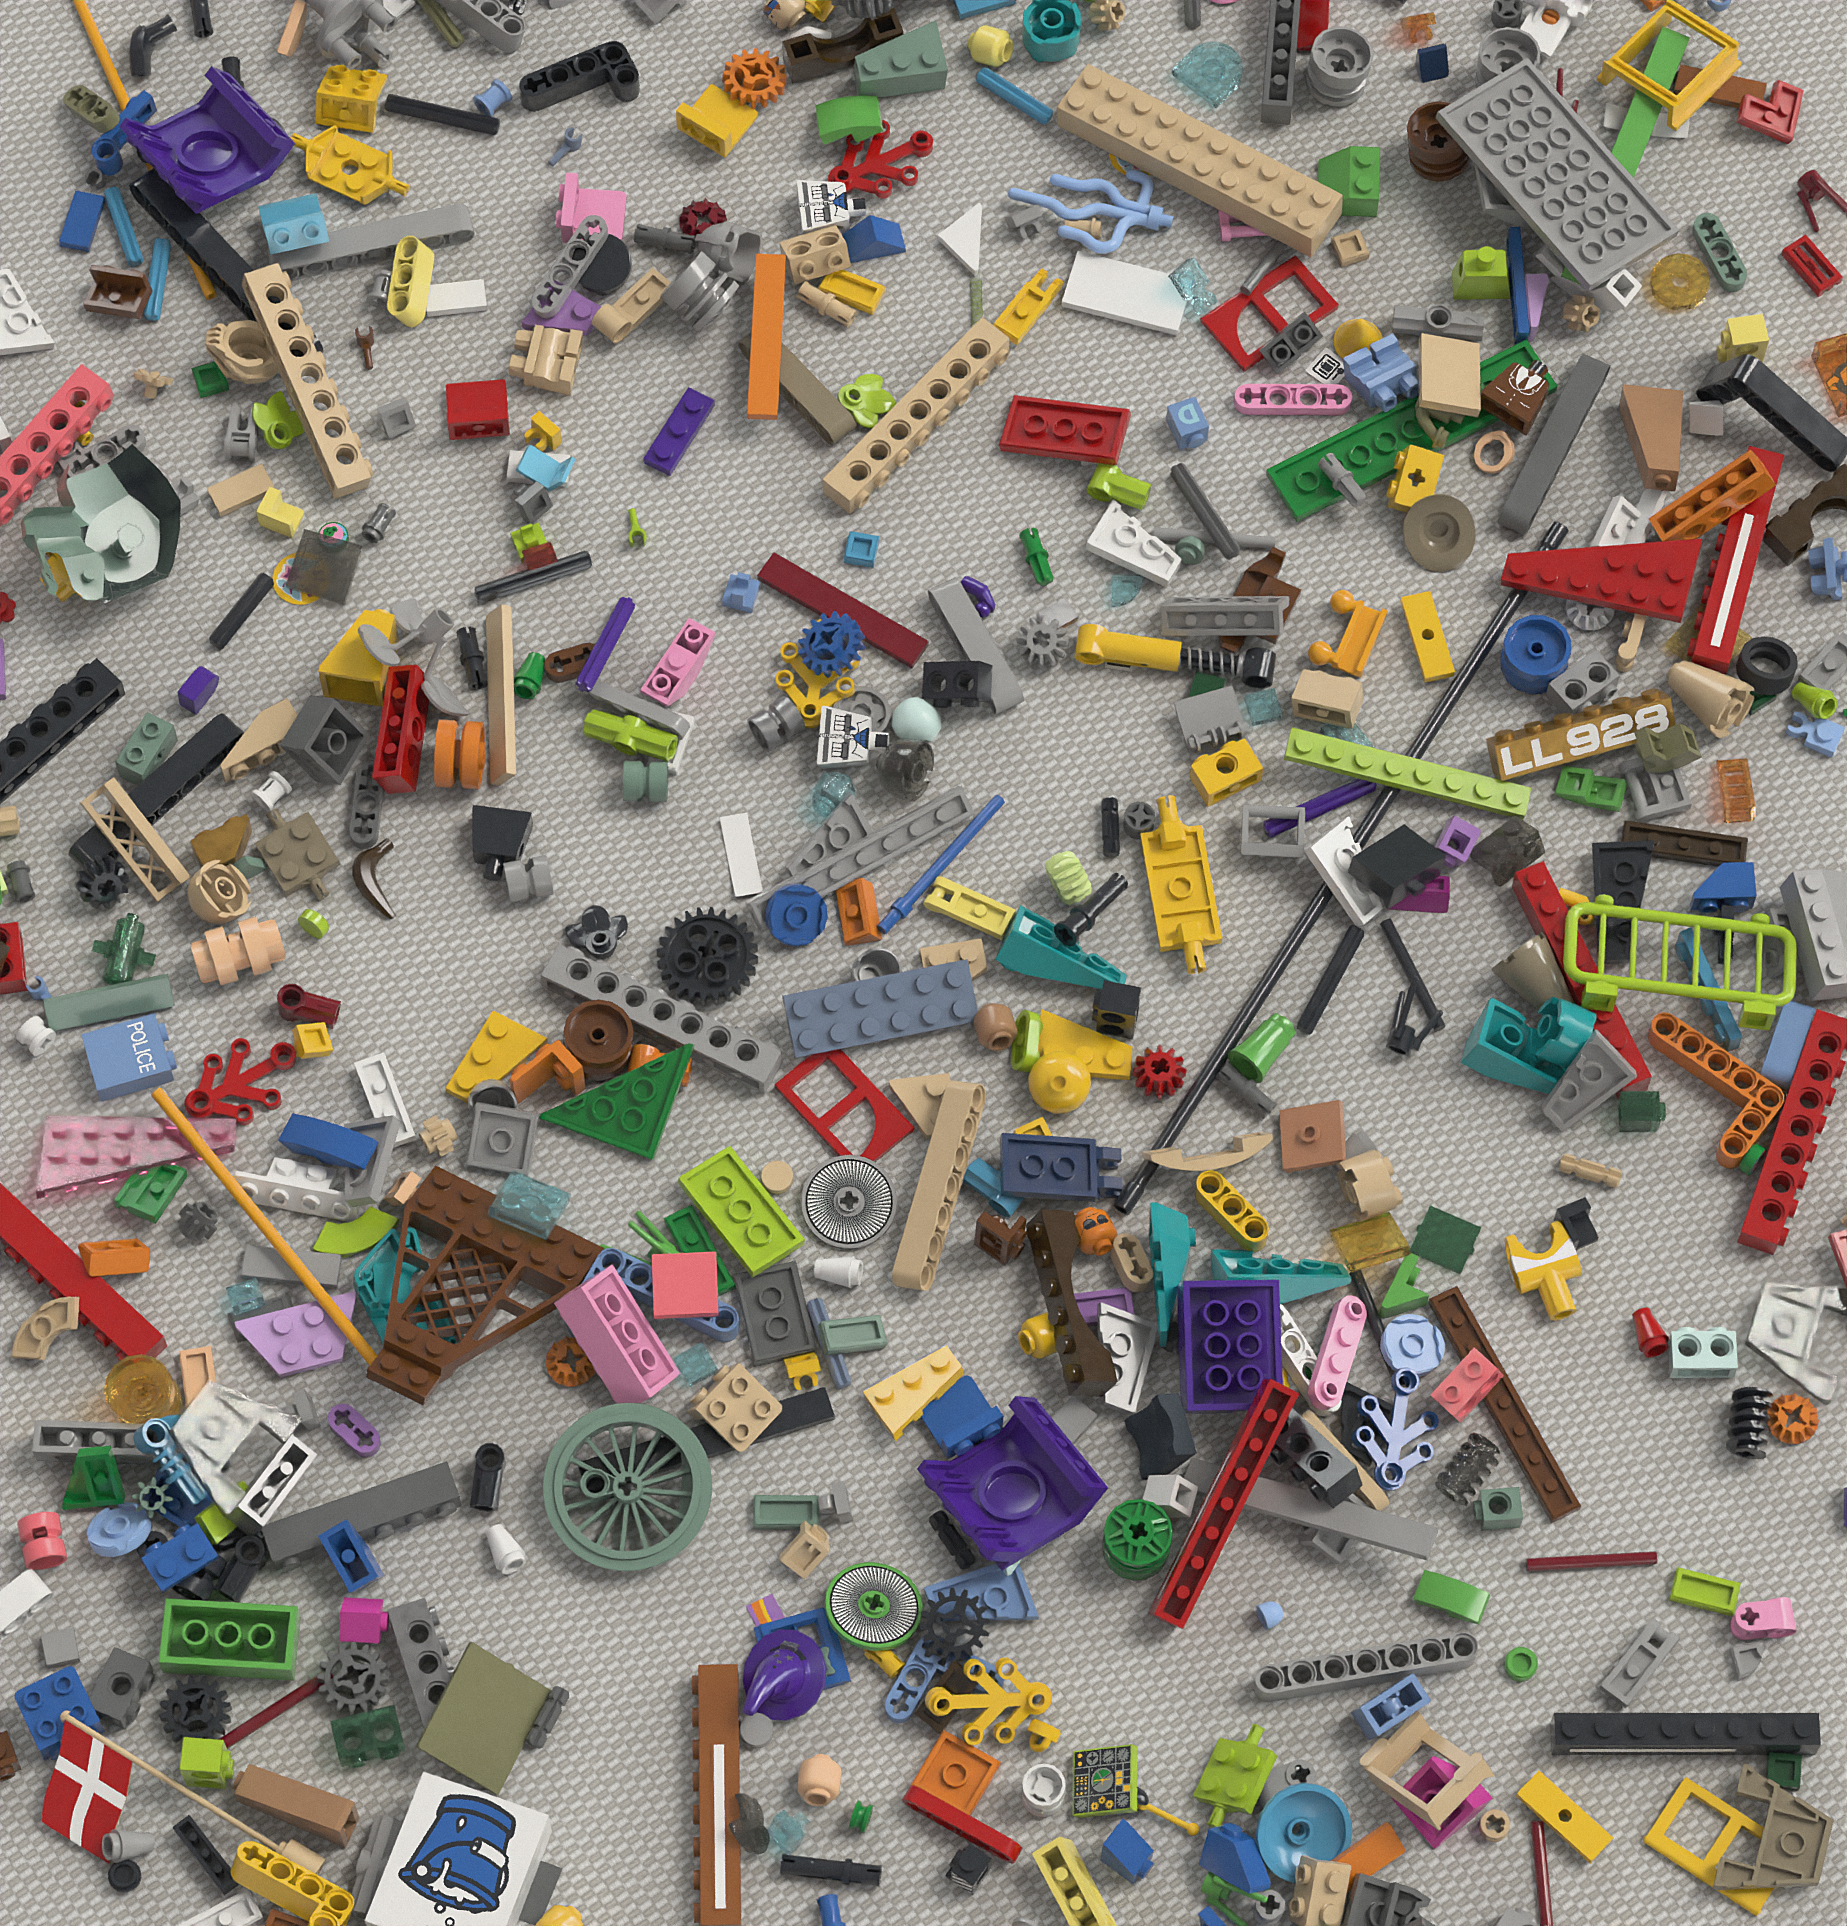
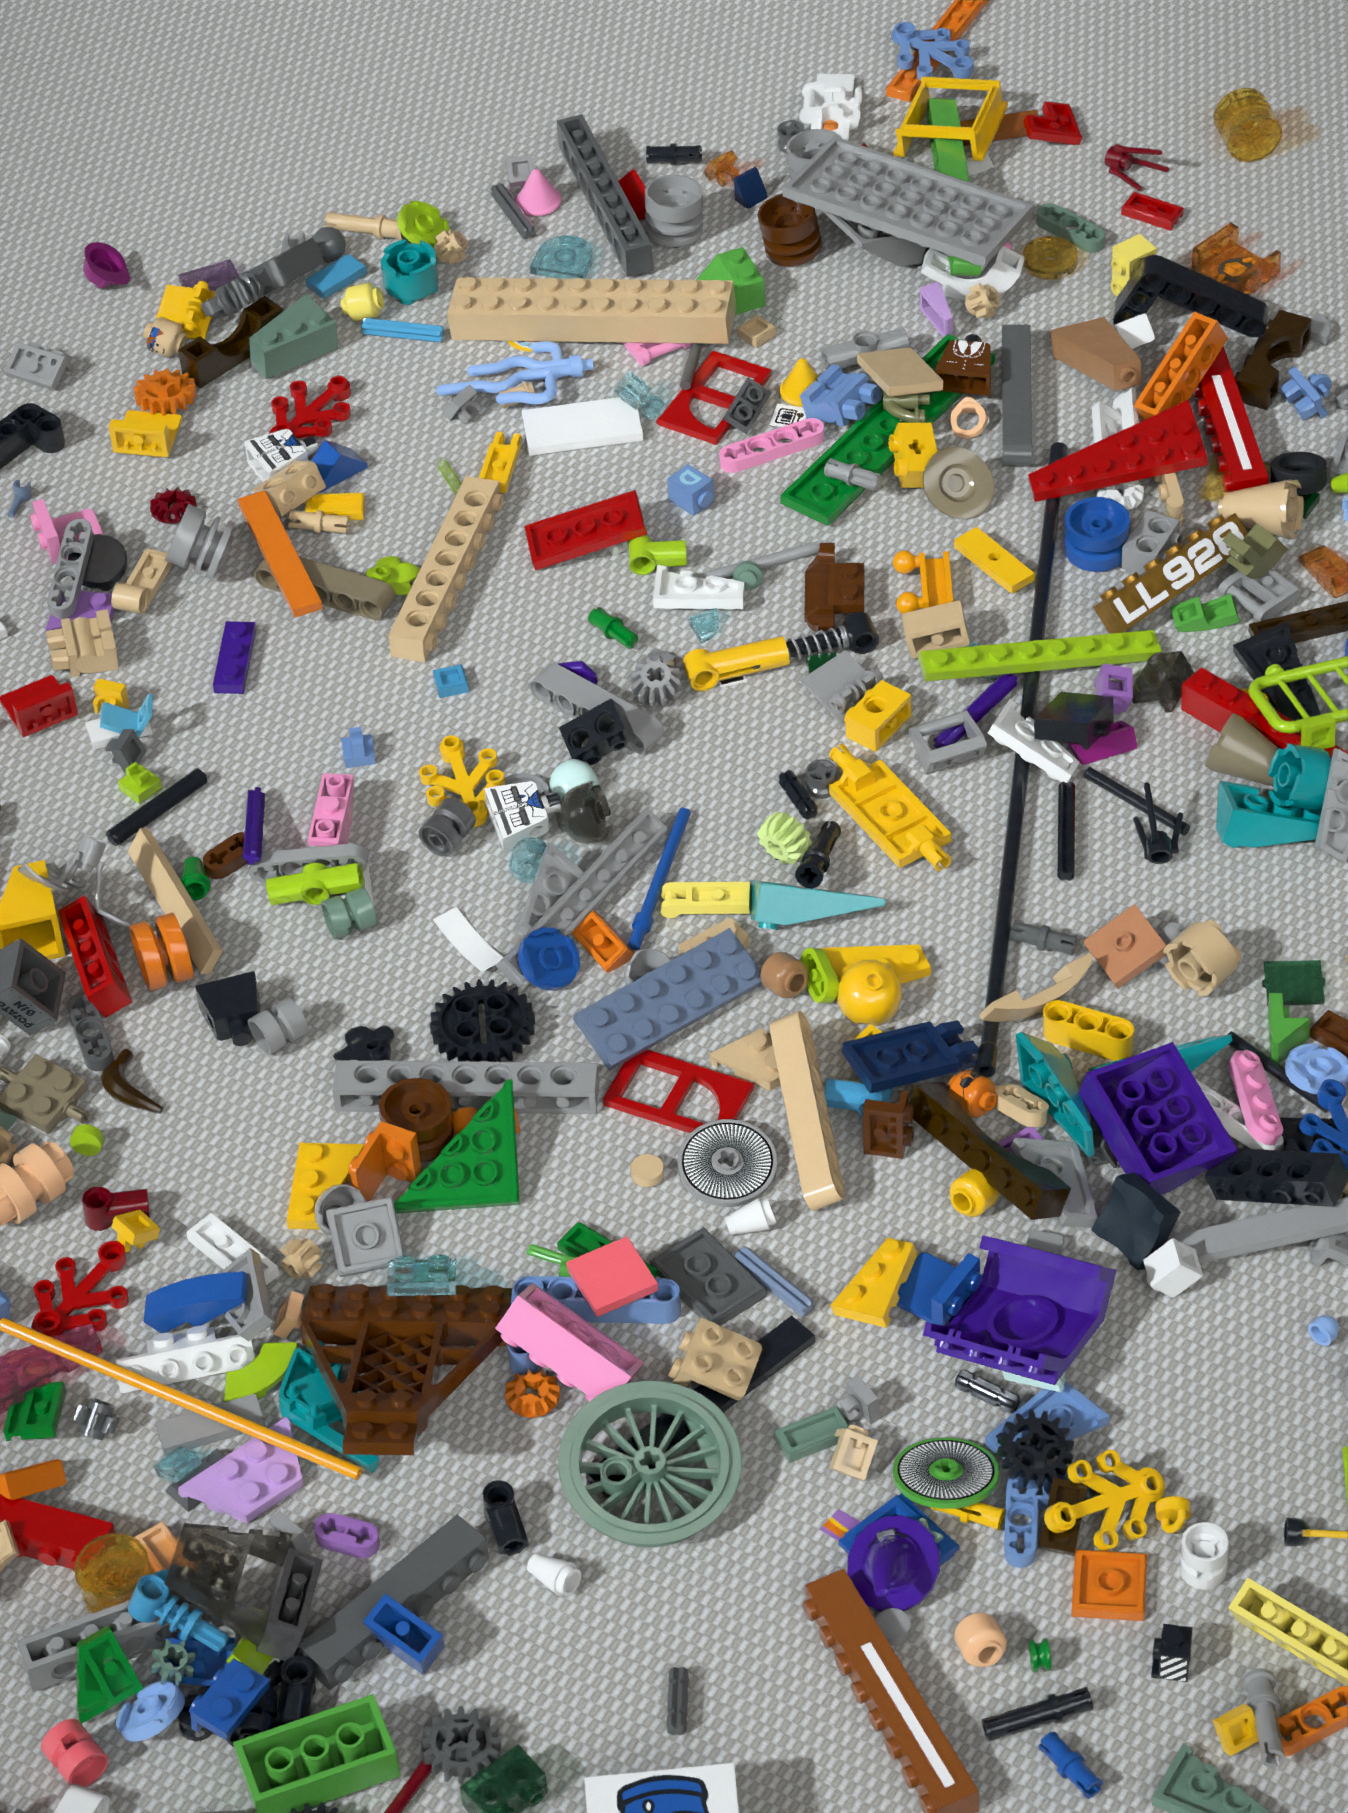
camera: 20 degrees left, 20 degrees down
dark pink brick [340,1597,389,1643] -> none
flat silver brick [387,1598,454,1729] -> none
olive piece [415,1642,551,1795] -> none
black pin [456,626,488,690] -> none
clear red slope [522,542,558,571] -> none
lime hand [628,508,647,548] -> none
dark grey pin [634,223,696,254] -> none
clear light blue tile [674,1342,718,1387] -> none
lime plate [678,1146,805,1278] -> none
light grey helmet [695,221,762,283] -> none
clear smoke plate [729,1793,770,1855] -> none
dark red tile [757,552,929,669] -> none
clear light blue tile [766,1810,810,1855] -> none
yellow tile [783,1352,821,1390] -> none
blue gear [798,611,865,678] -> none
bright green slope [815,95,883,145] -> none
sand green tile [817,1315,888,1355] -> none
red beam [902,1785,1023,1864] -> none
white tile [938,203,982,276] -> none
tile [1073,1744,1138,1818] -> none
black brick [1092,980,1141,1039] -> none
blue slope [1100,1818,1154,1884] -> none
green wheel [1102,1499,1173,1581] -> none
red gear [1132,1044,1187,1100] -> none
red brick [1148,1379,1299,1629] -> none
light grey fence [1160,596,1289,636] -> none
dark grey axle [1170,463,1240,560] -> none
bright green plant [1228,1013,1296,1083] -> none
clear light blue tile [1244,688,1283,726] -> none
clear yellow tile [1329,1212,1411,1272] -> none
lime torso [1452,246,1510,300] -> none
blue tile [1506,227,1529,345] -> none

